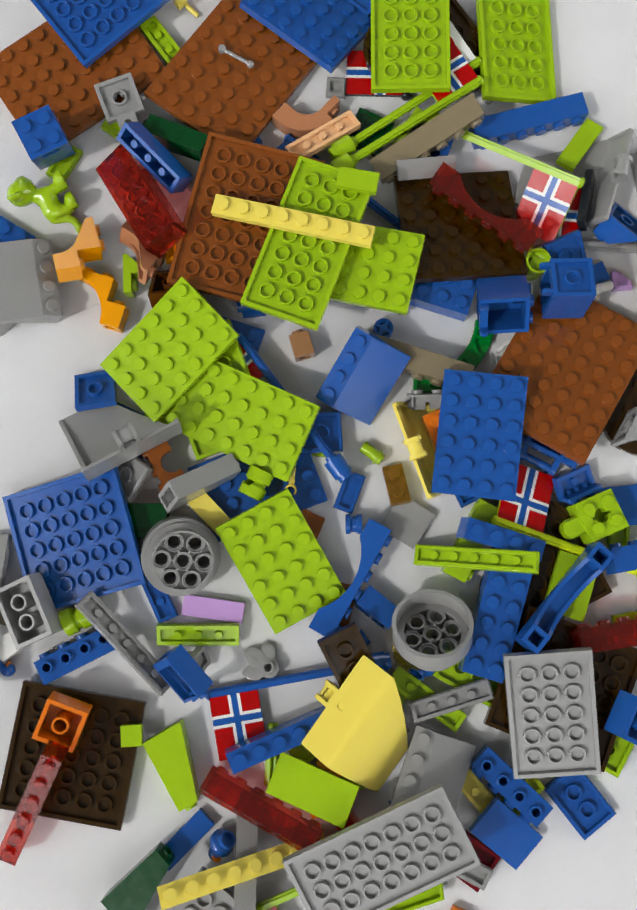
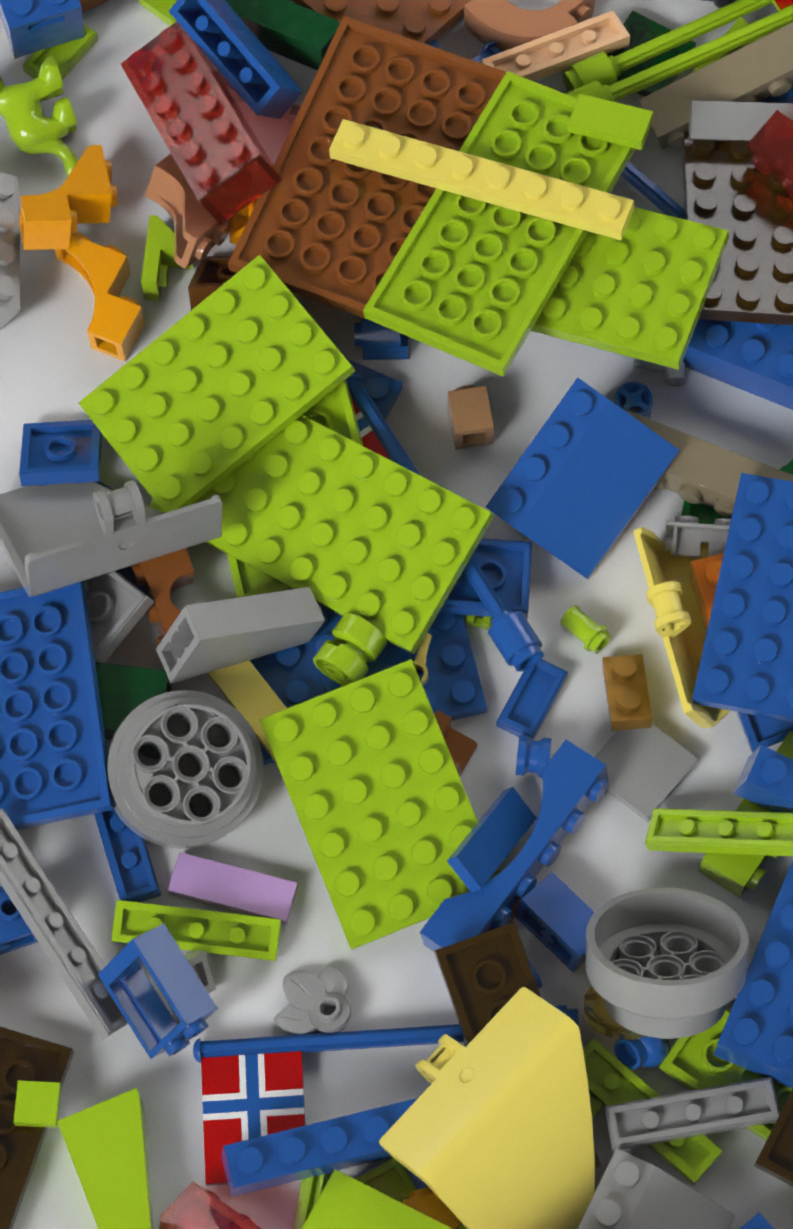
camera: 10 degrees right, 15 degrees down
none -> blue tile [447,787,537,893]

